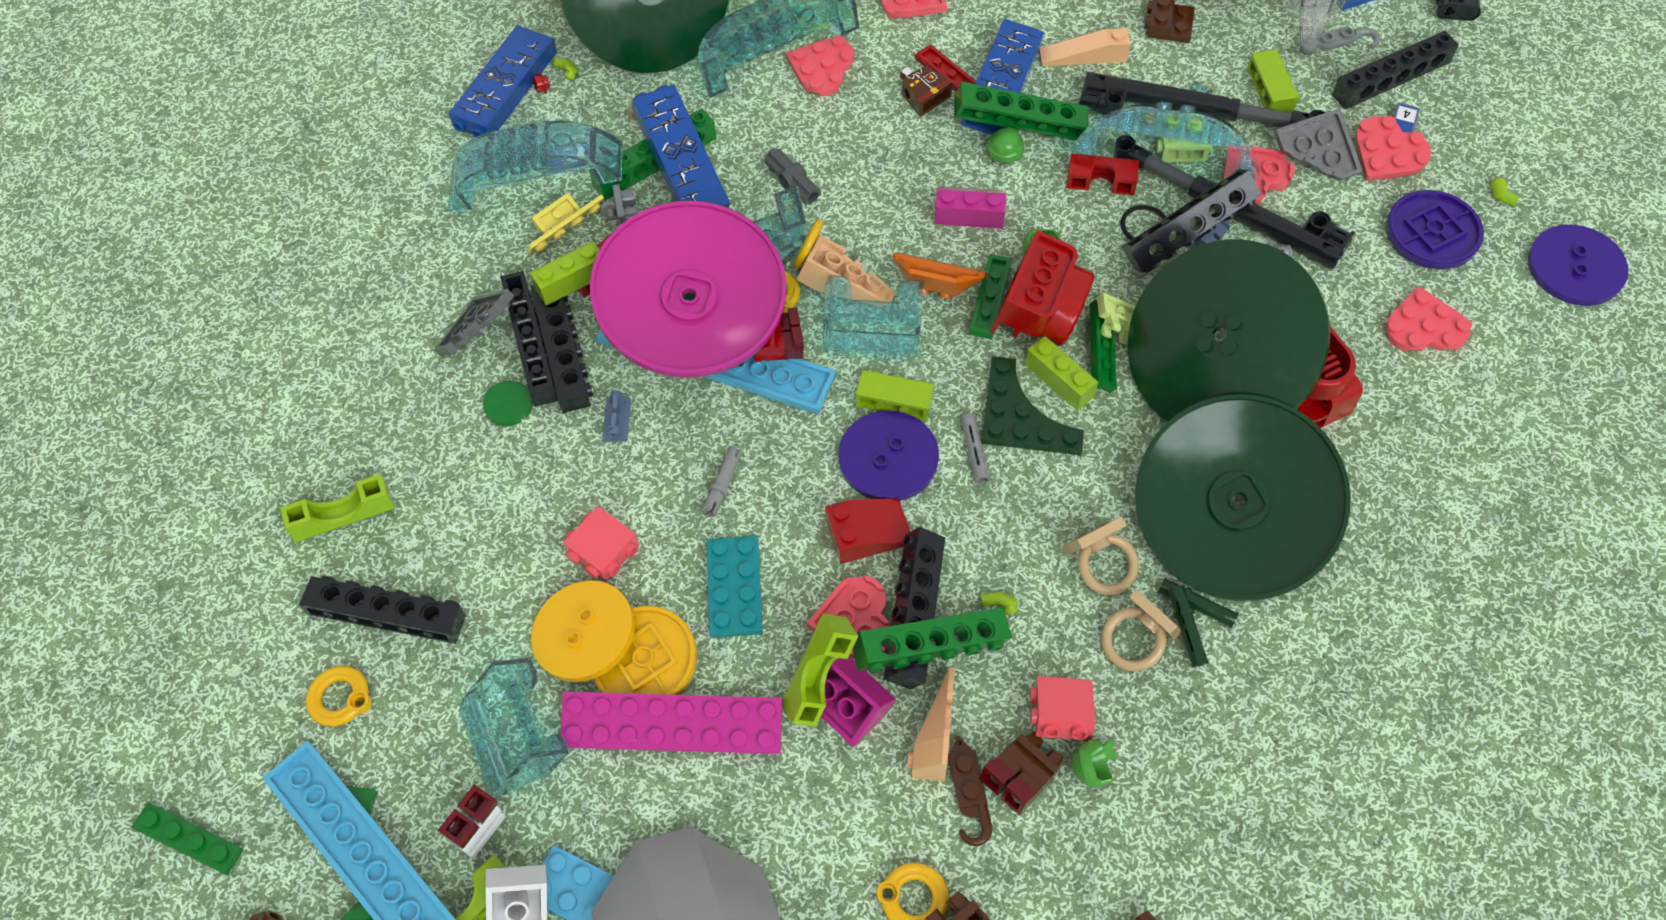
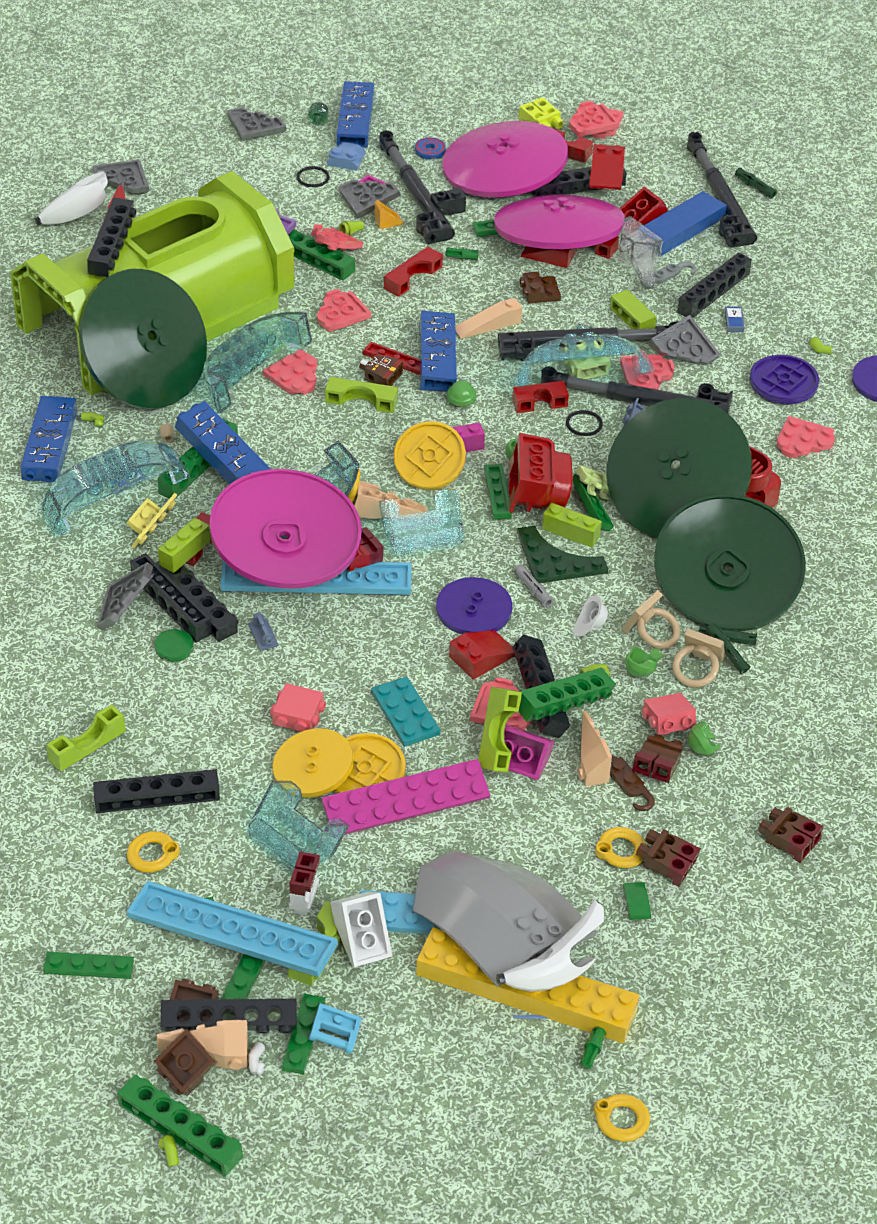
camera: 25 degrees left, 15 degrees down
red plate [533,73,550,94] -> none
light grey hips [600,184,638,225] -> none
light grey pin [701,446,743,517] -> none
dark grey piece [764,148,821,204] -> none
lime brick [856,370,935,421] -> none
orange wedge [892,252,988,299] -> none
green brick [954,82,1089,140] -> none
black brick [1122,169,1262,273] -> none
coral plate [1355,116,1431,181] -> none
none -> lime arch [325,377,398,413]
none -> yellow plate [394,421,466,490]
none -> white piece [574,595,608,636]
none -> bright green hat [624,647,664,678]

